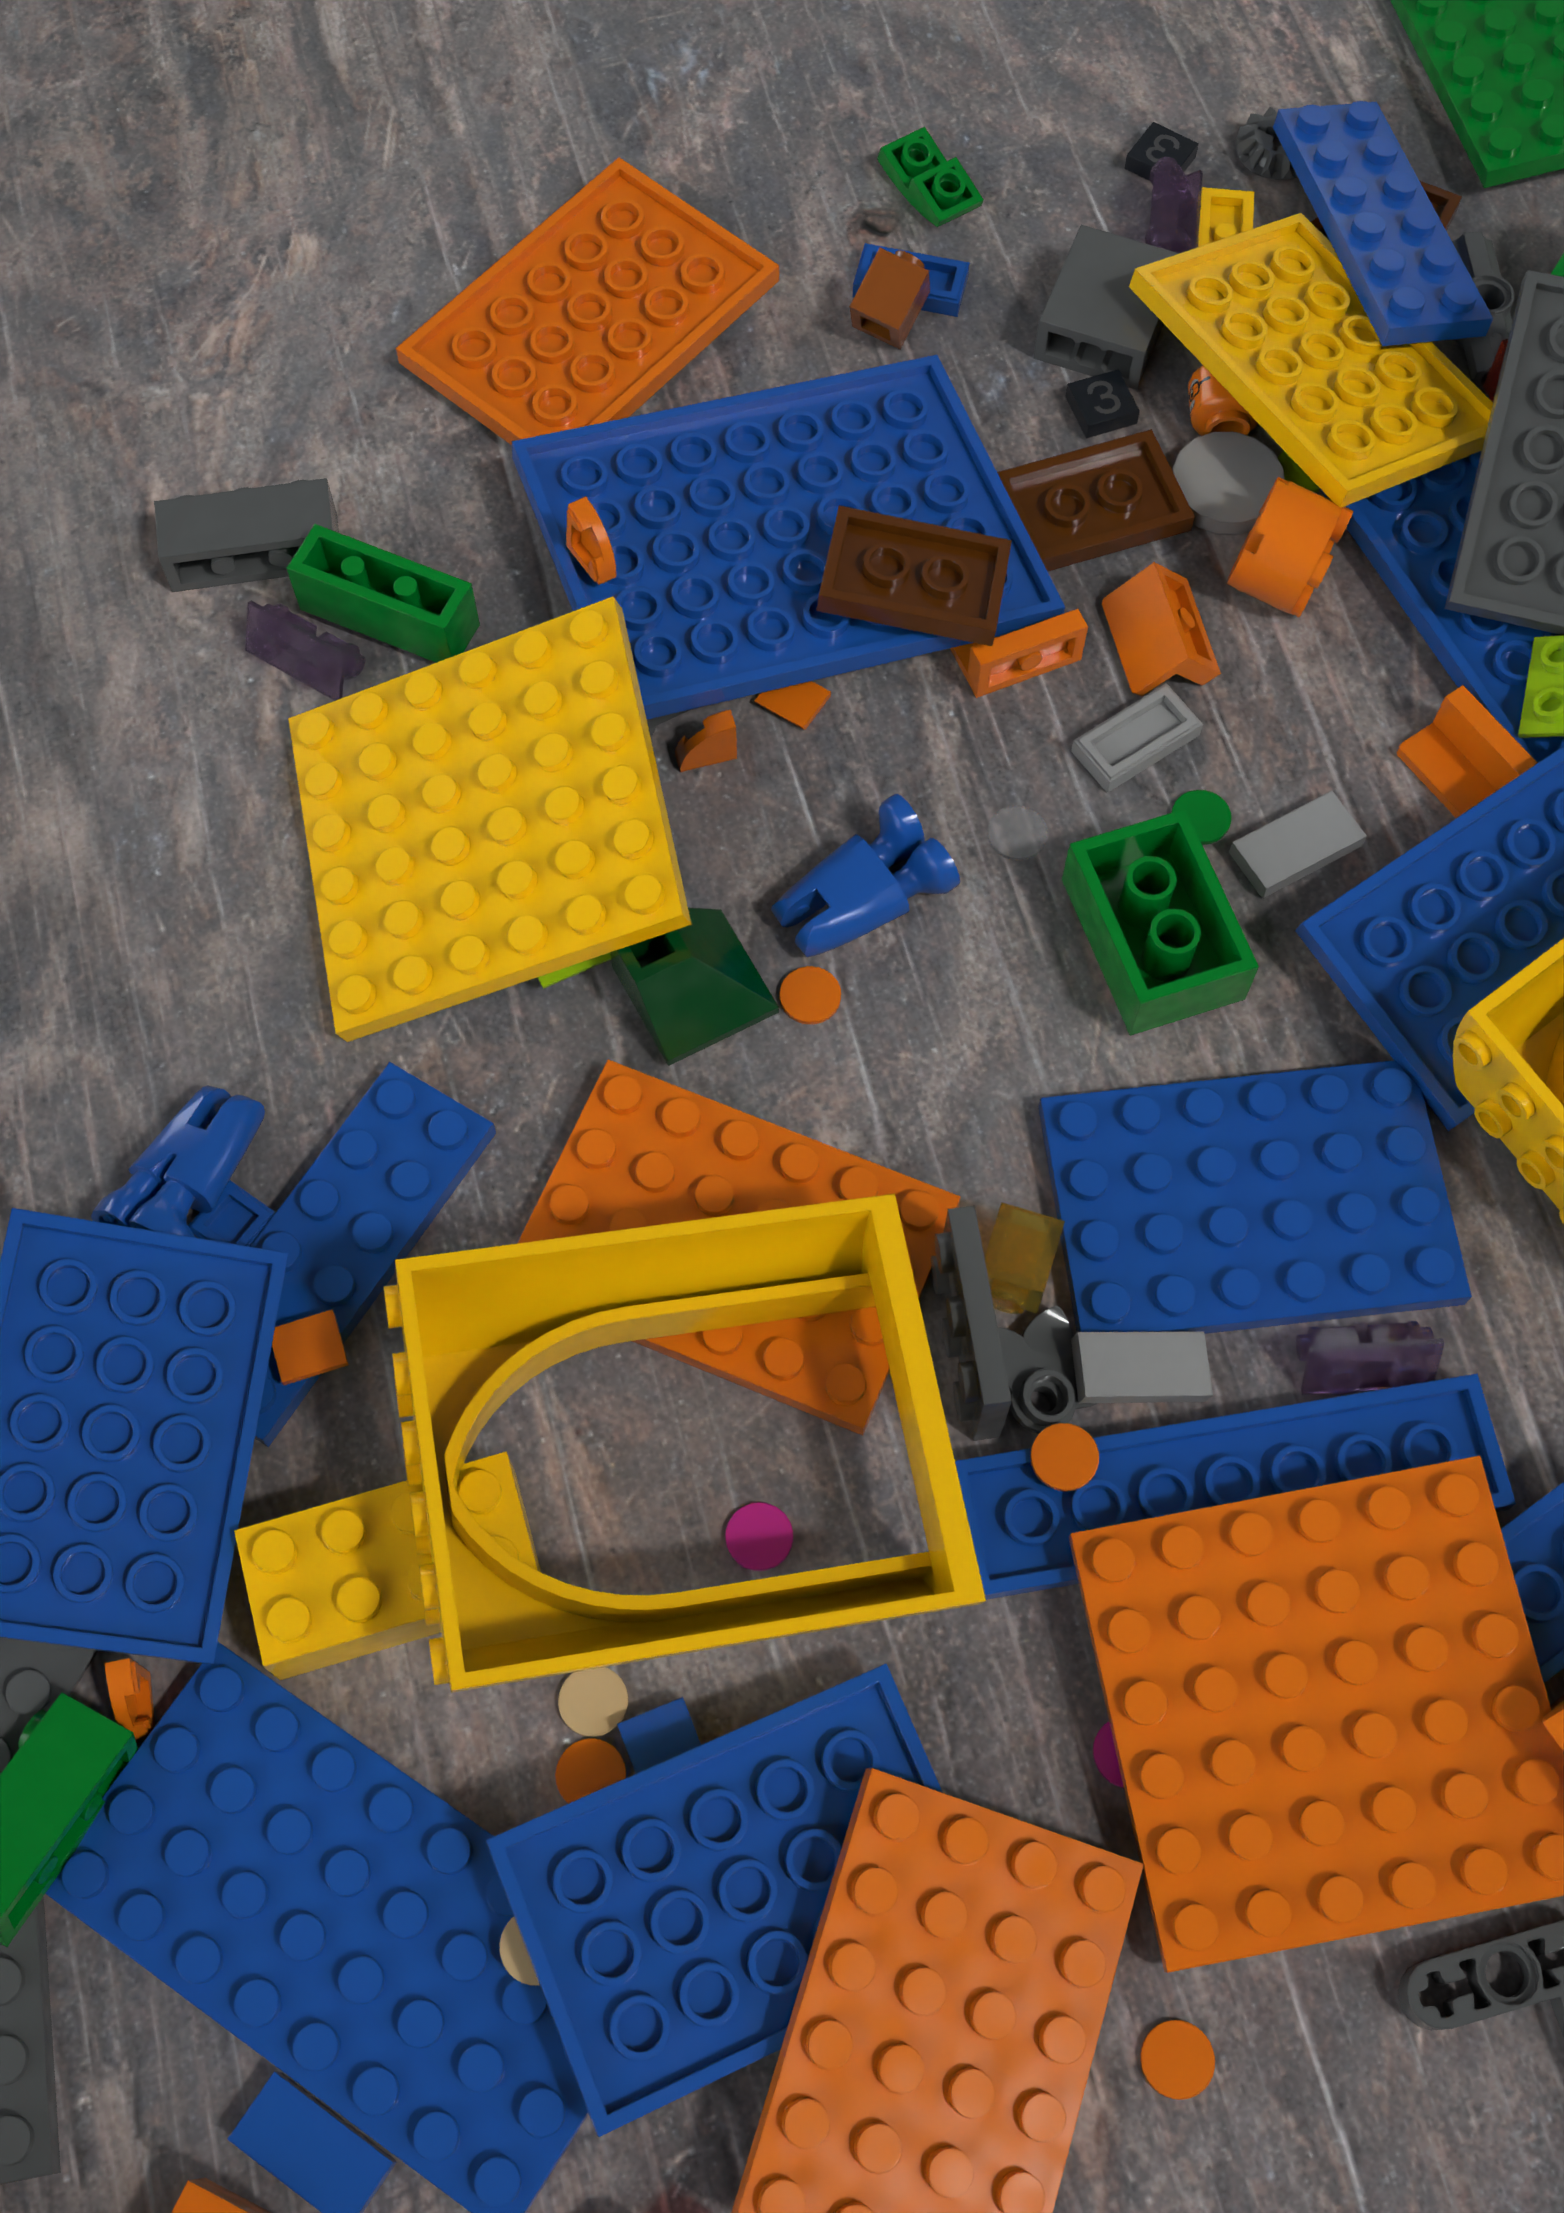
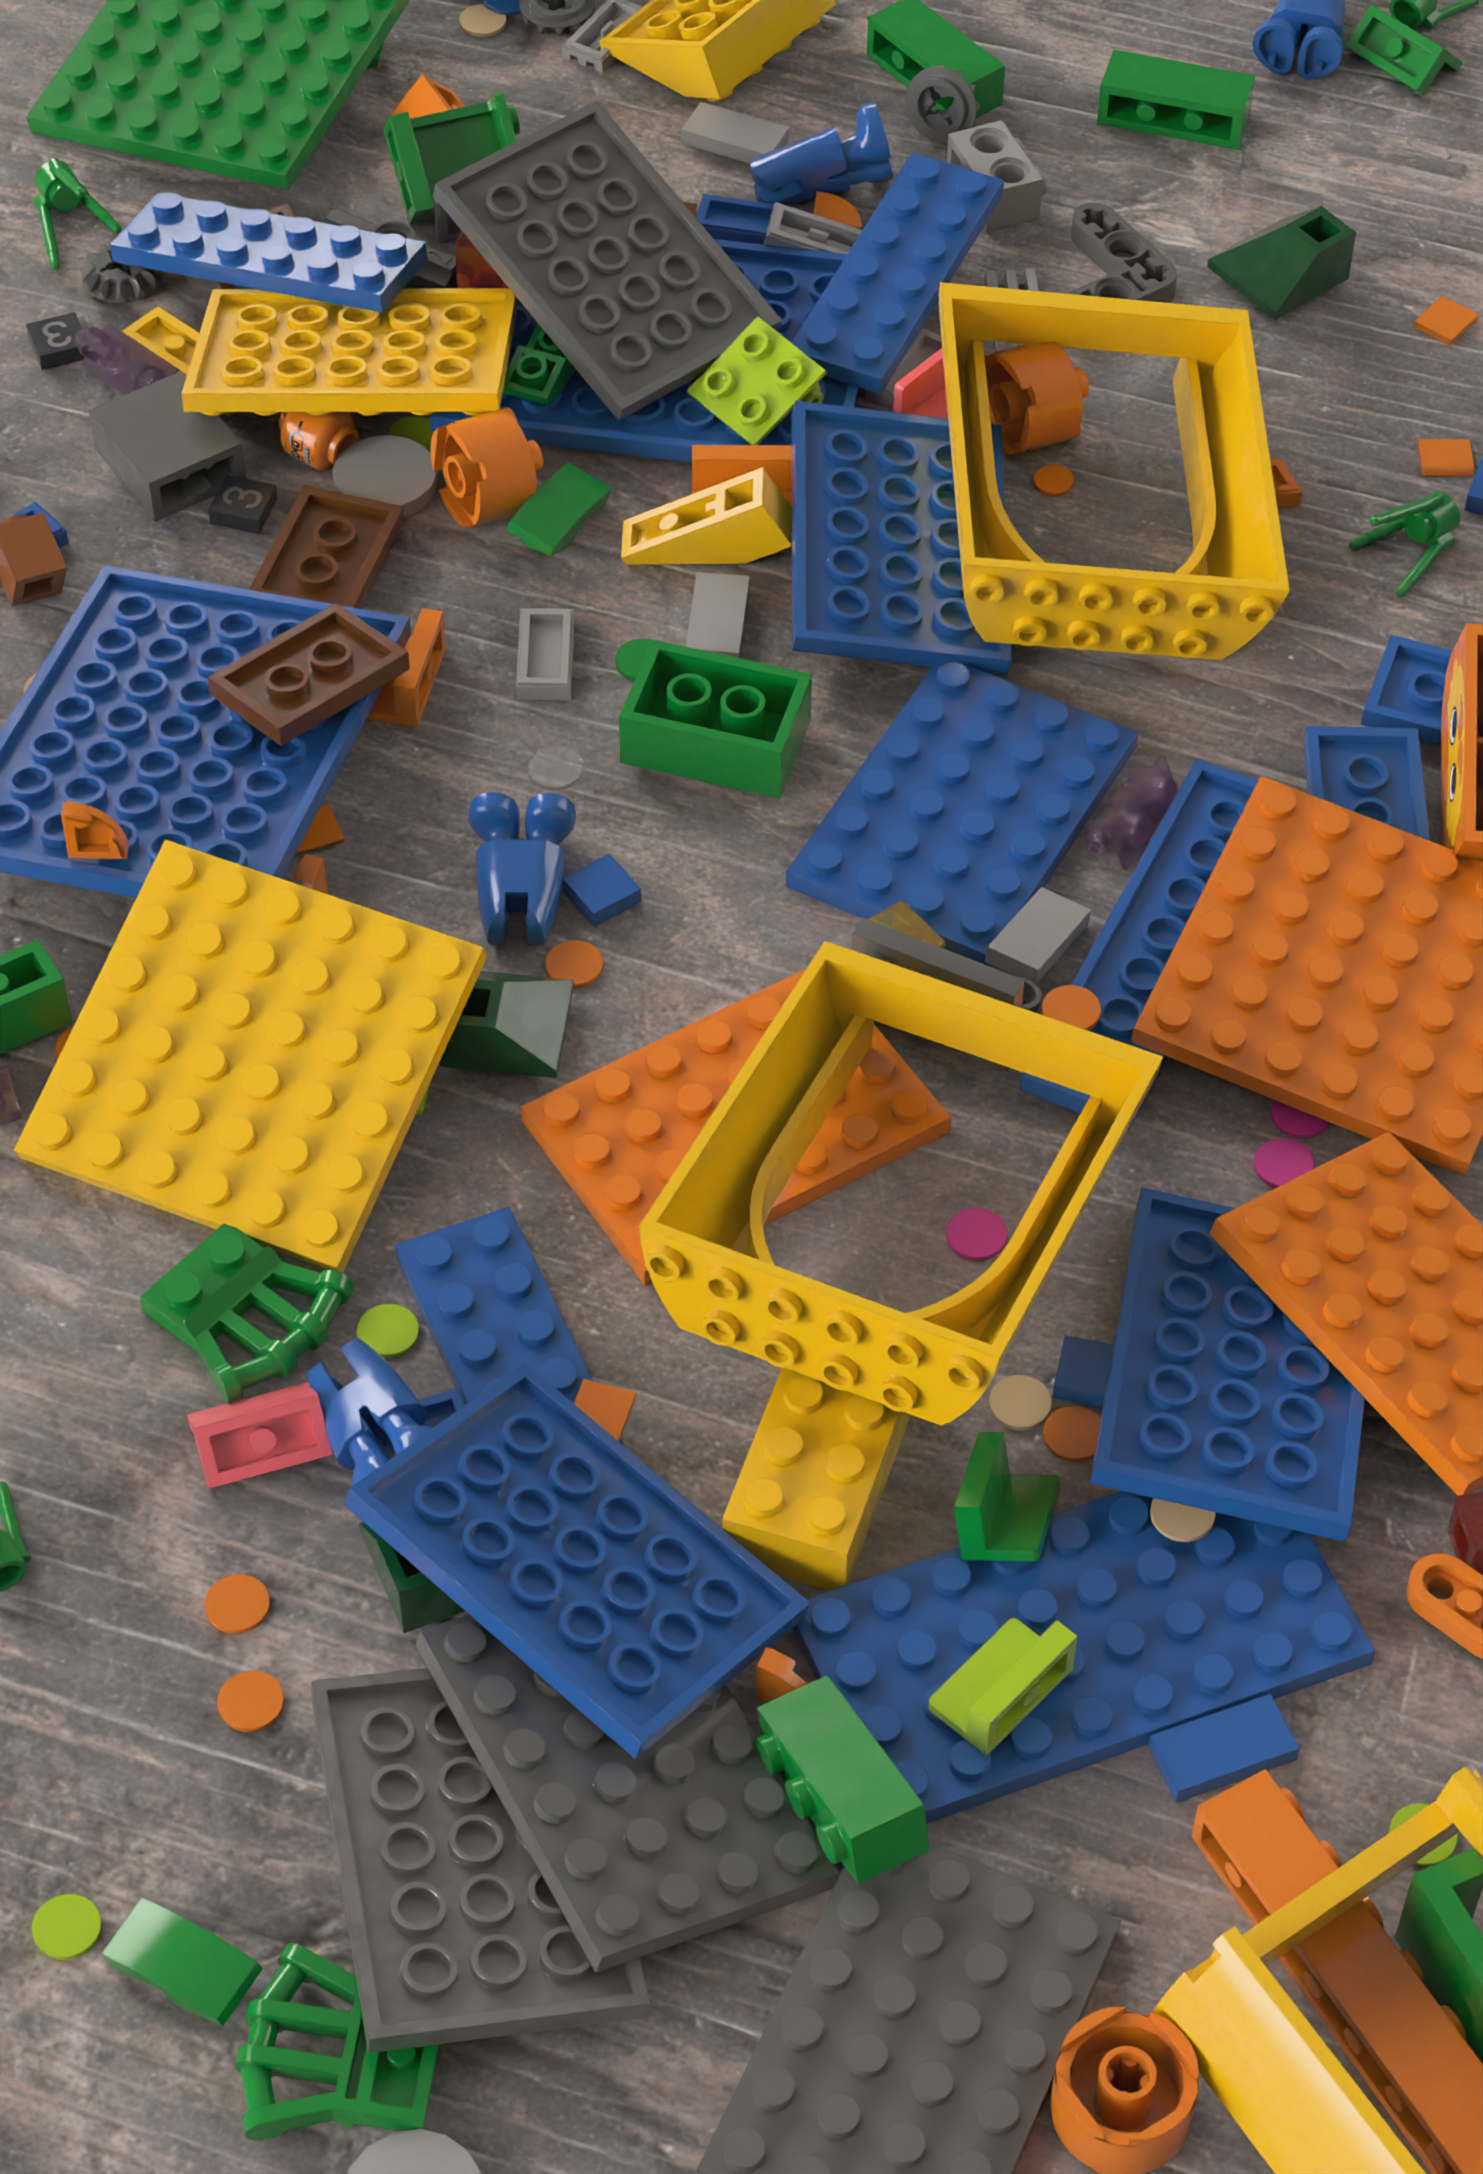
camera: 55 degrees left, 15 degrees down
orange panel [1102,562,1221,696] -> none
none -> green plant [33,158,121,269]
none -> green plate [140,1223,354,1403]
none -> coral panel [187,1382,333,1489]
none -> lime piece [357,1304,419,1358]
none -> green slope [503,324,576,405]
none -> green slope [506,462,612,557]
none -> blue tile [562,853,642,926]
none -> yellow slope [621,467,792,565]
none -> lime panel [928,1618,1078,1756]
none -> green panel [954,1432,1060,1562]
none -> dark pink piece [1254,1138,1314,1188]

